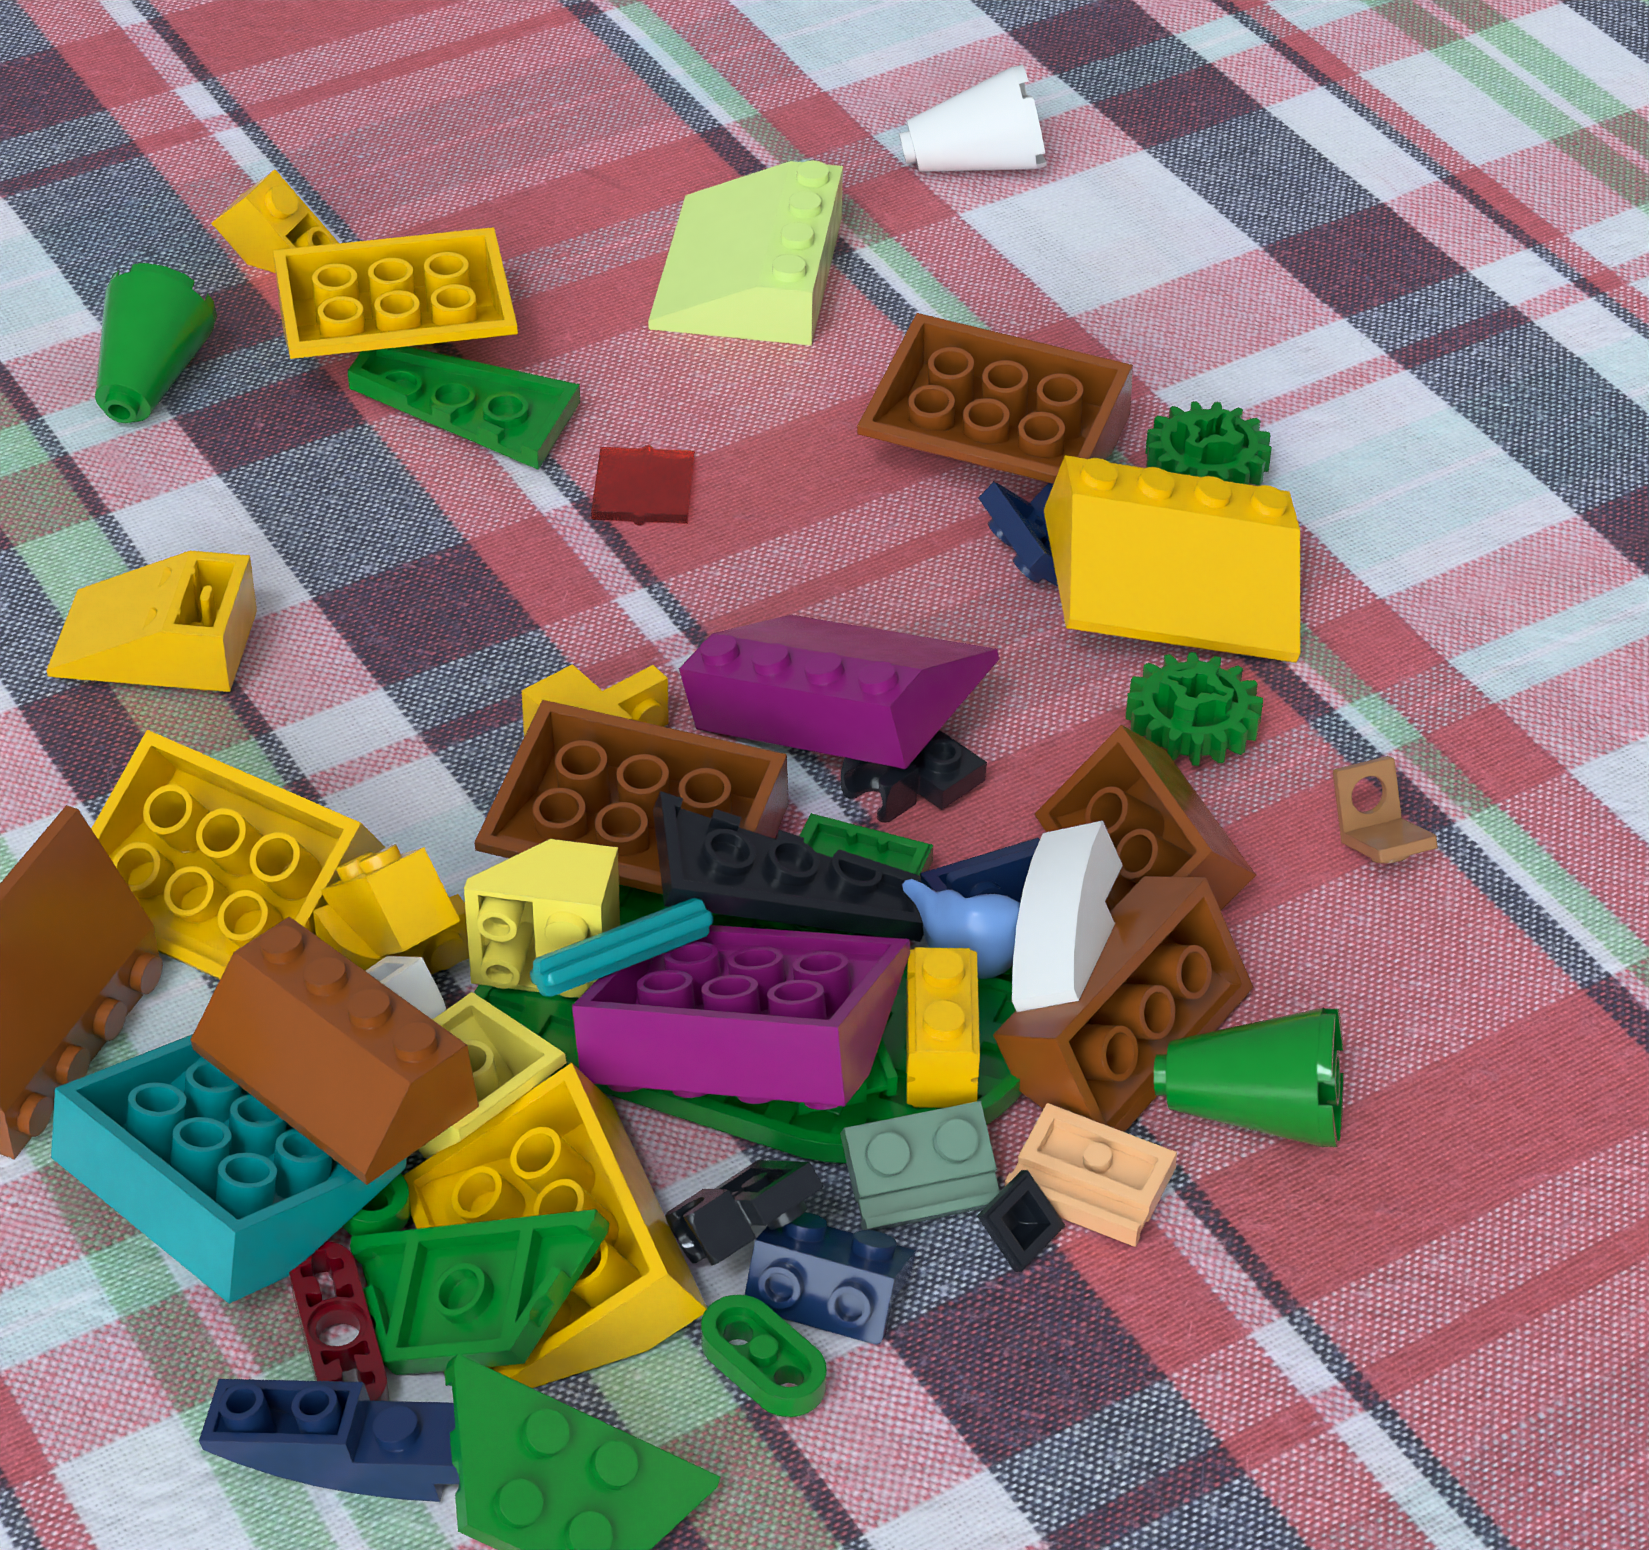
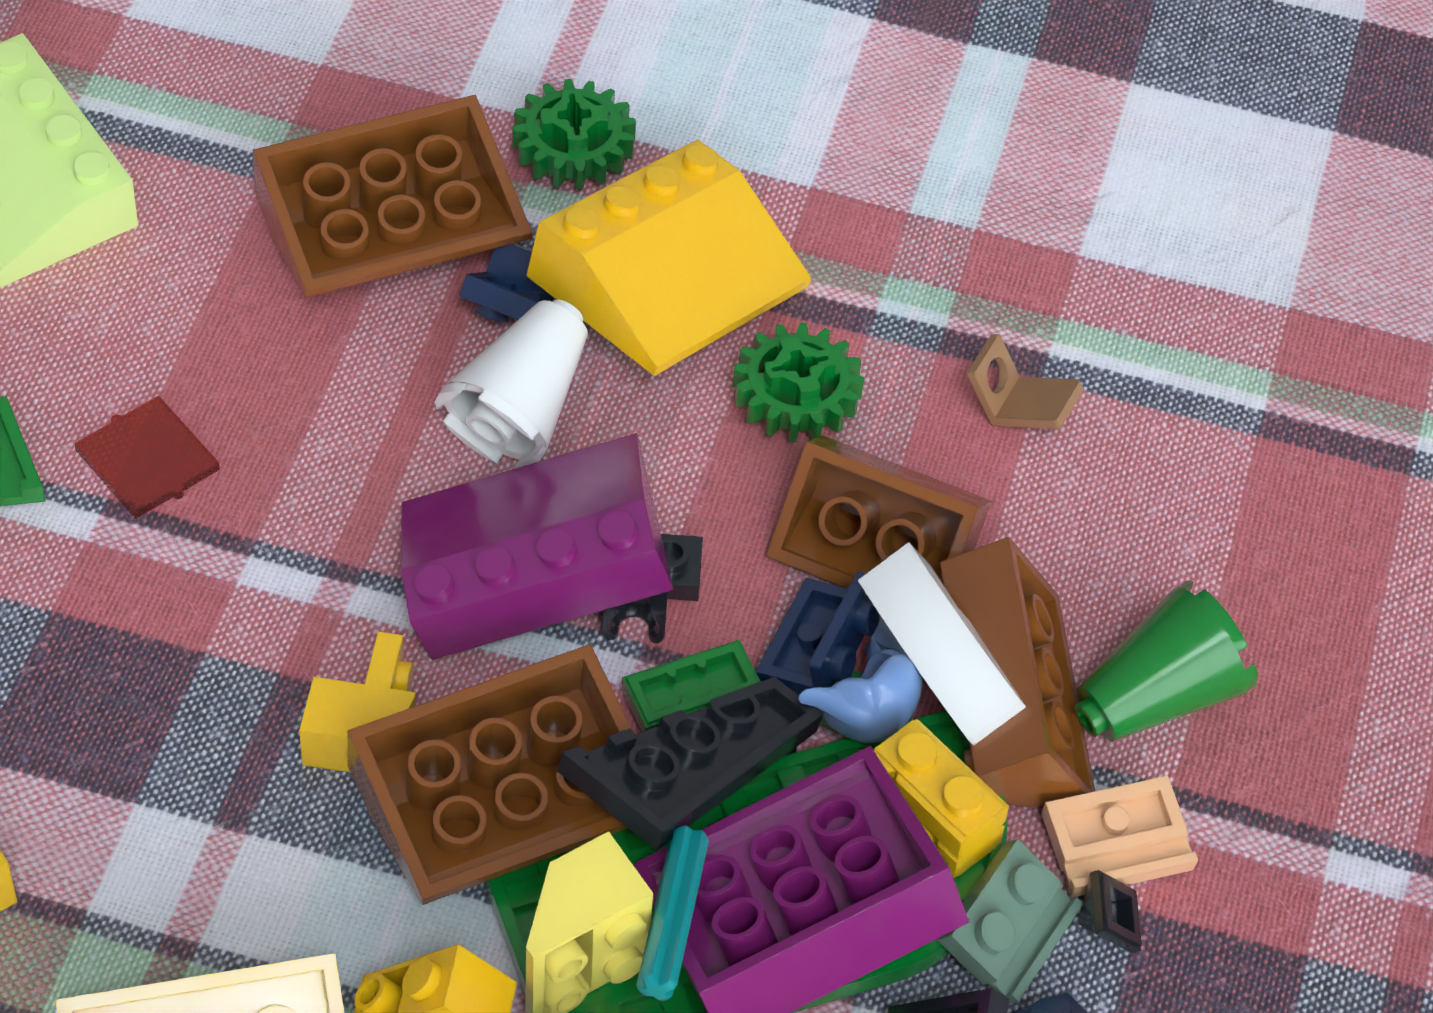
camera: 45 degrees left, 10 degrees up
none -> white cone [435,300,588,469]

